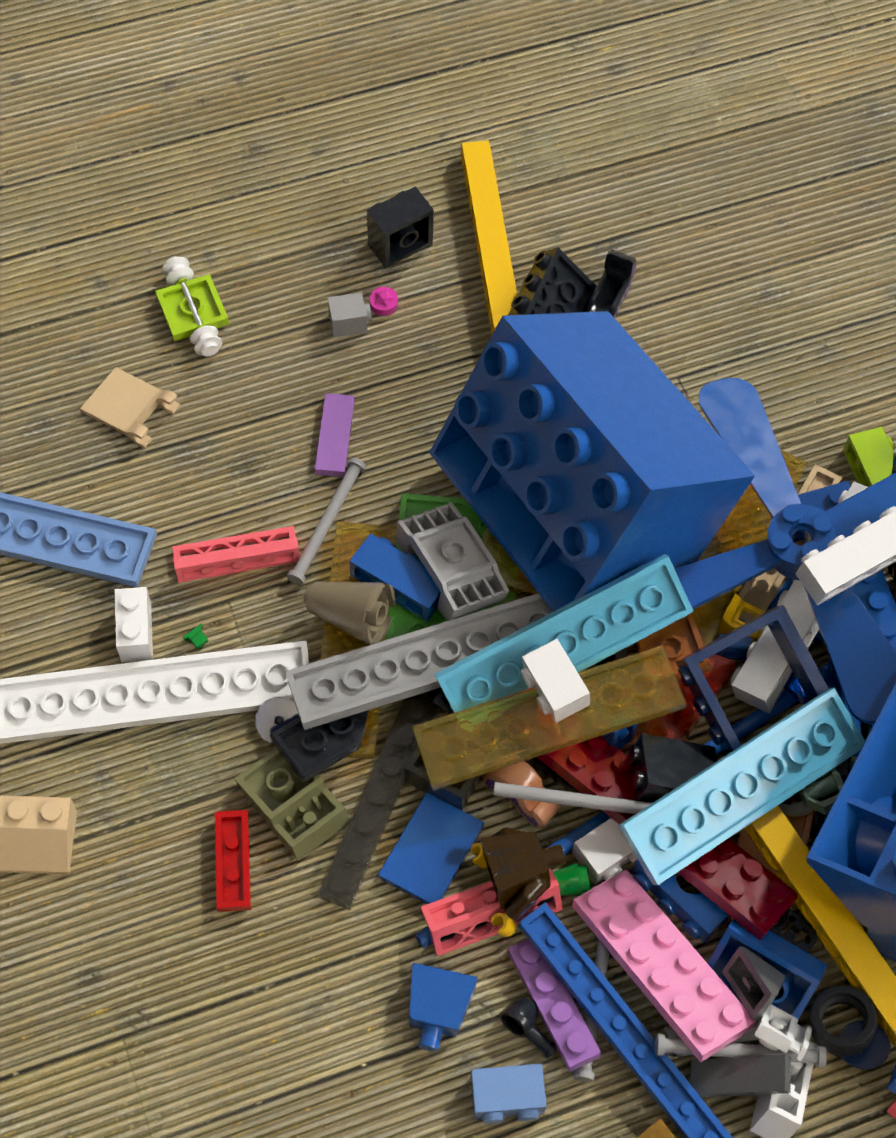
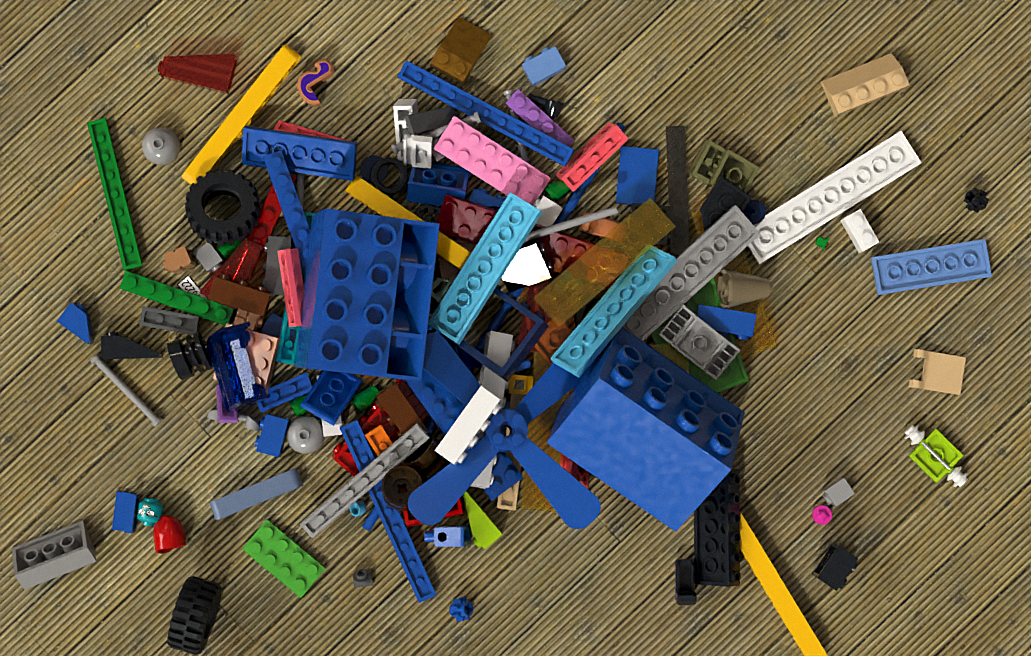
camera: 160 degrees right, 25 degrees up
coral fence [172,526,300,583] -> none
red plate [215,810,251,912] -> none
light grey bar [287,457,366,585] -> none
medium lavender tile [315,393,355,477] -> none
blue torso [409,963,477,1052] -> none
dark brown torso [471,827,566,937] -> none
white brick [520,639,590,723] -> none
dark grey slope [722,946,786,1021] -> none

